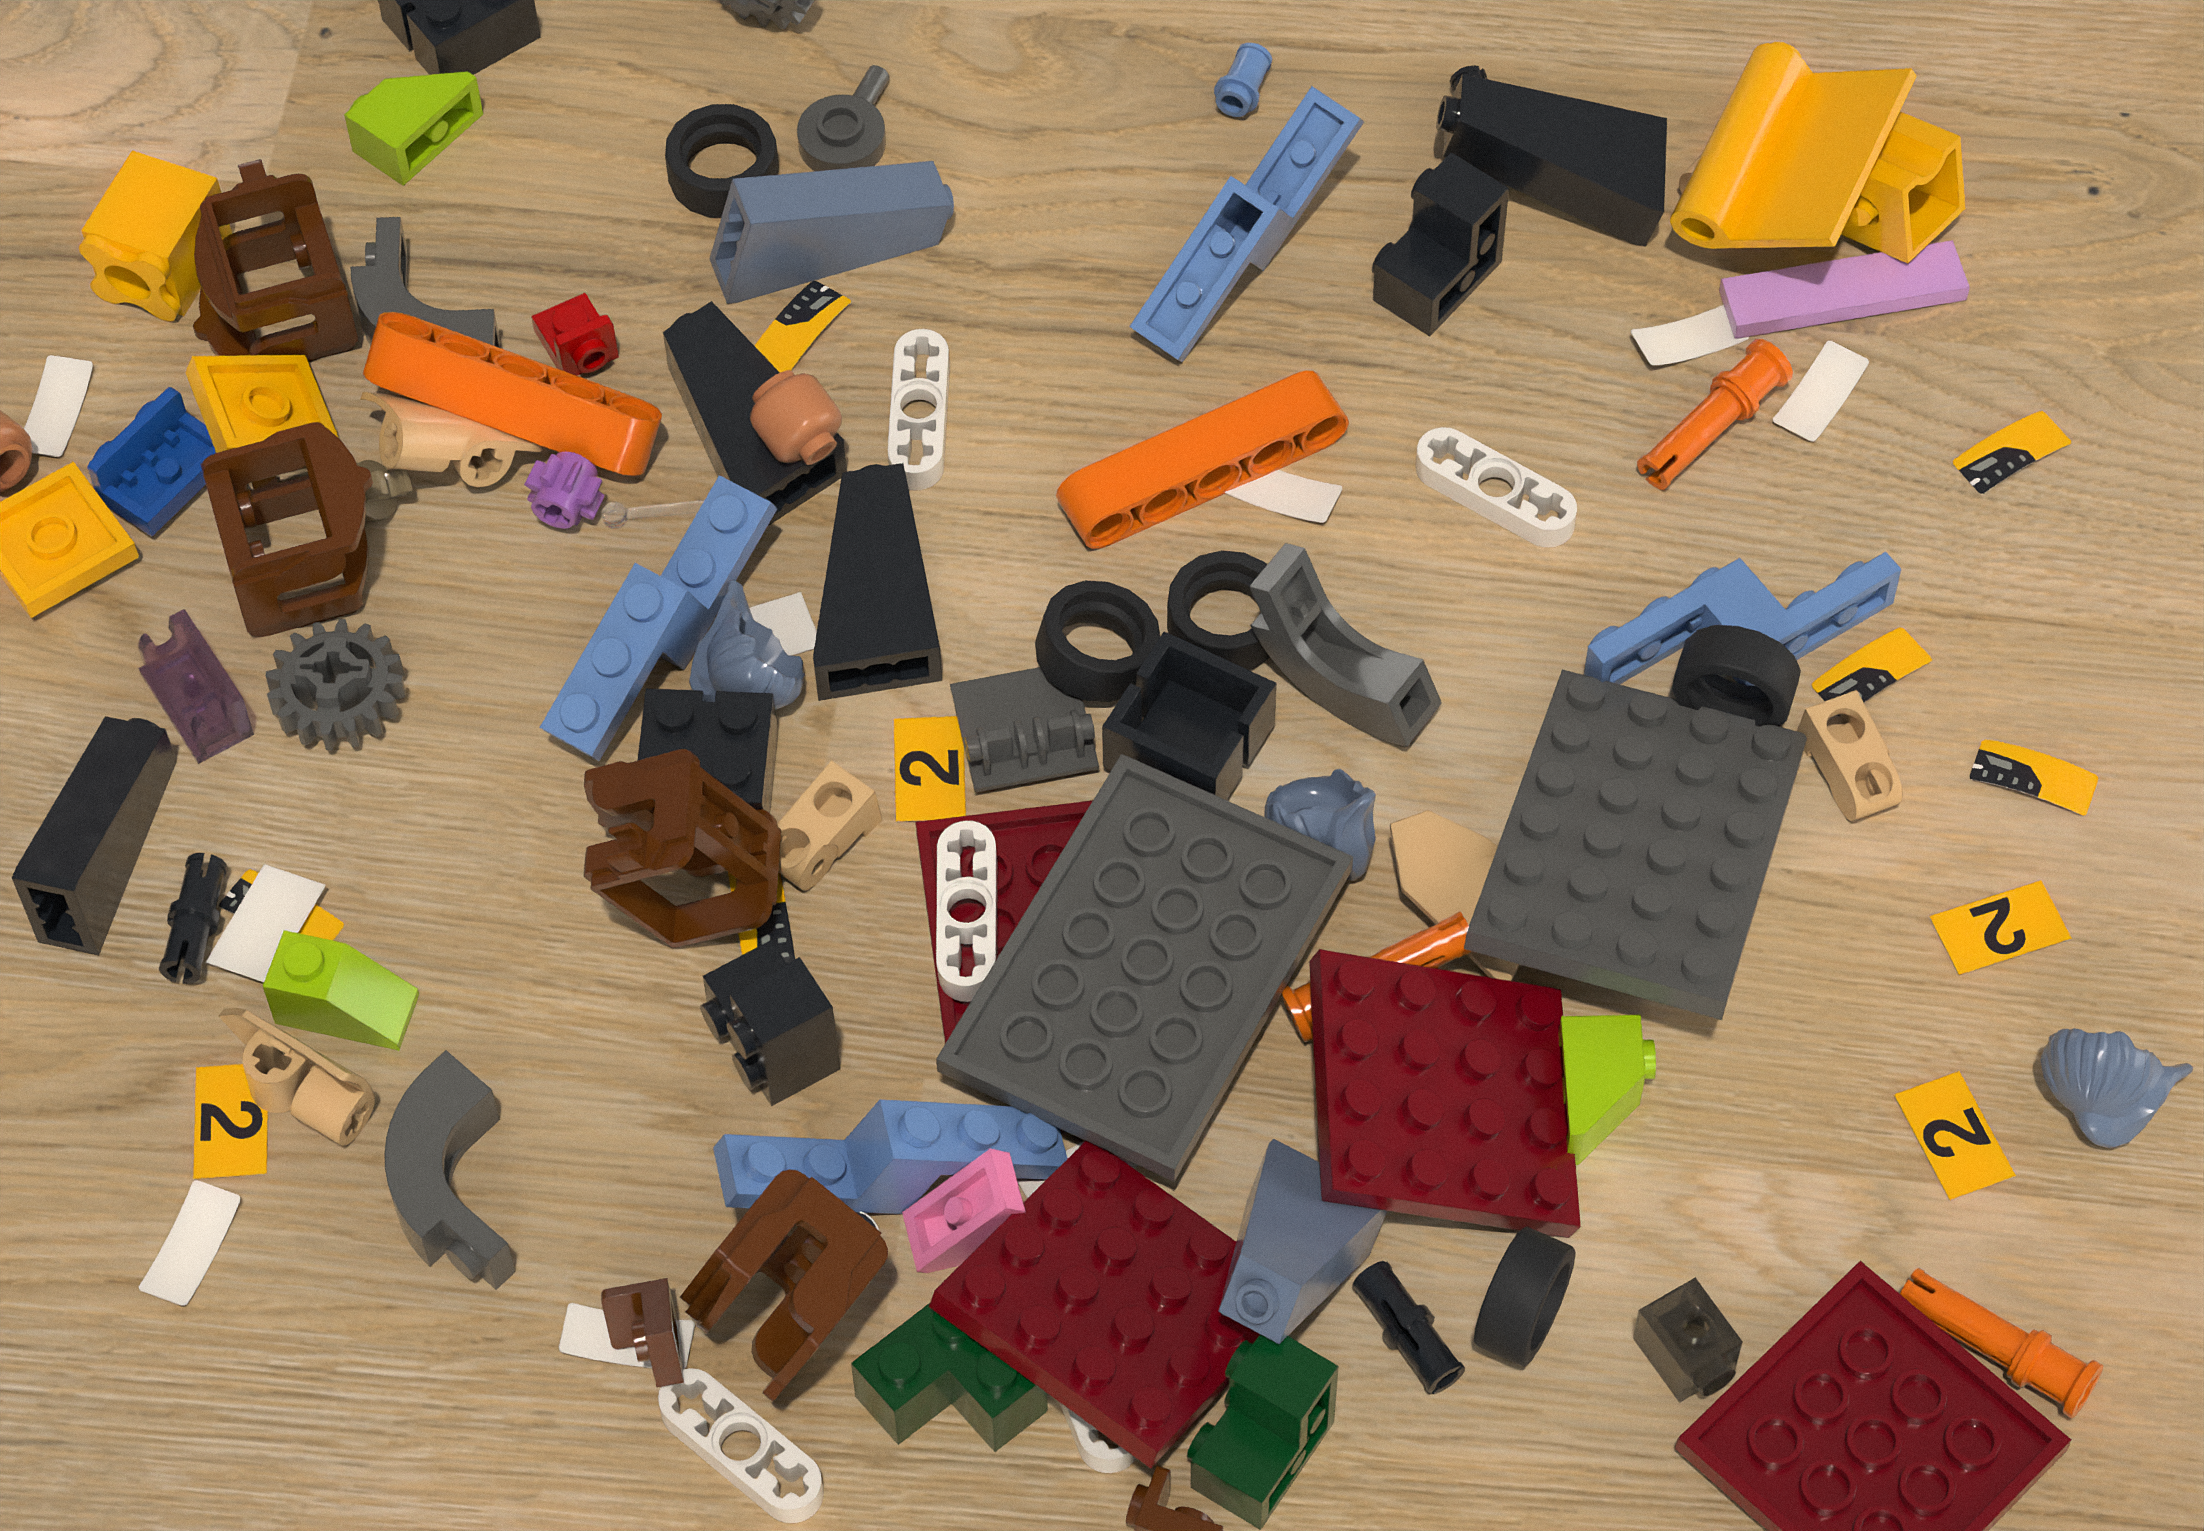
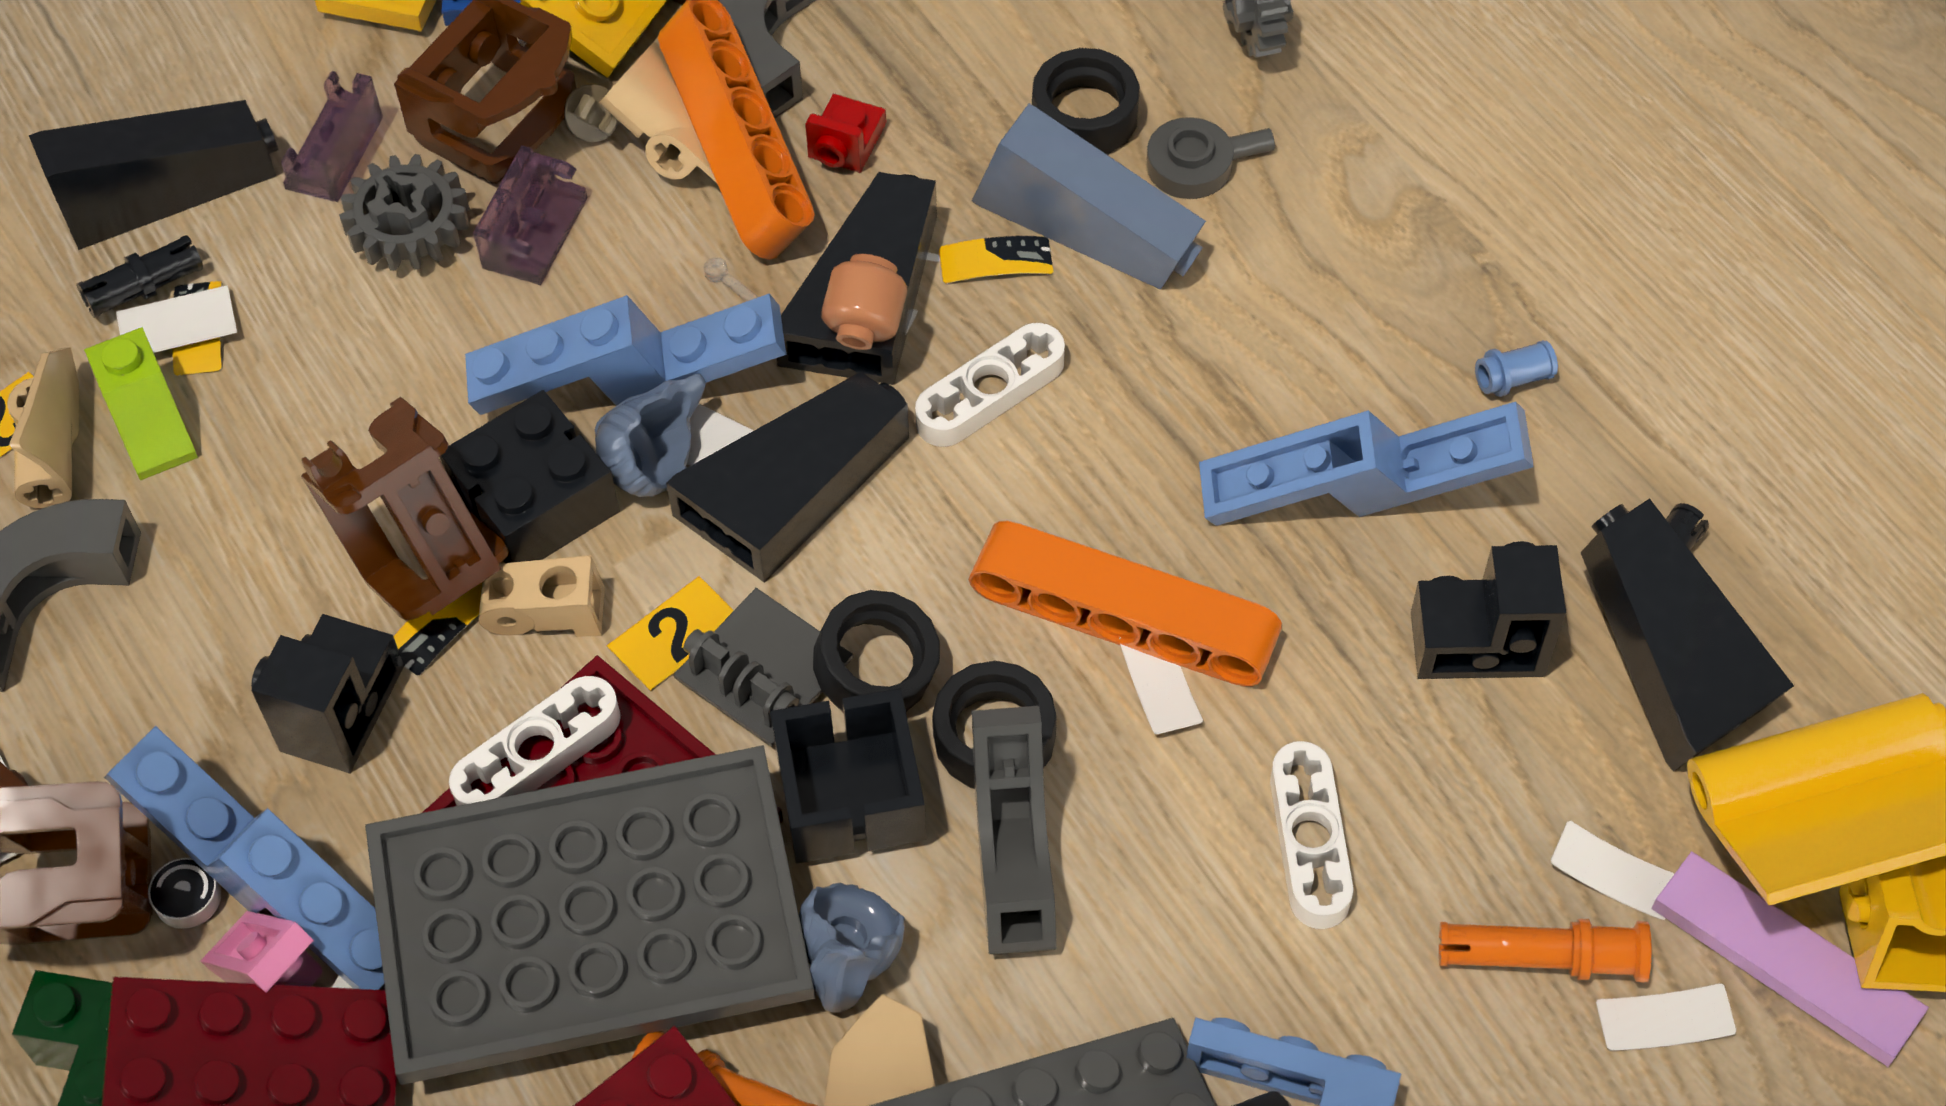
camera: 50 degrees right, 0 degrees up
medium lavender gear [524,451,605,529] -> none
none -> hinge [473,145,587,285]

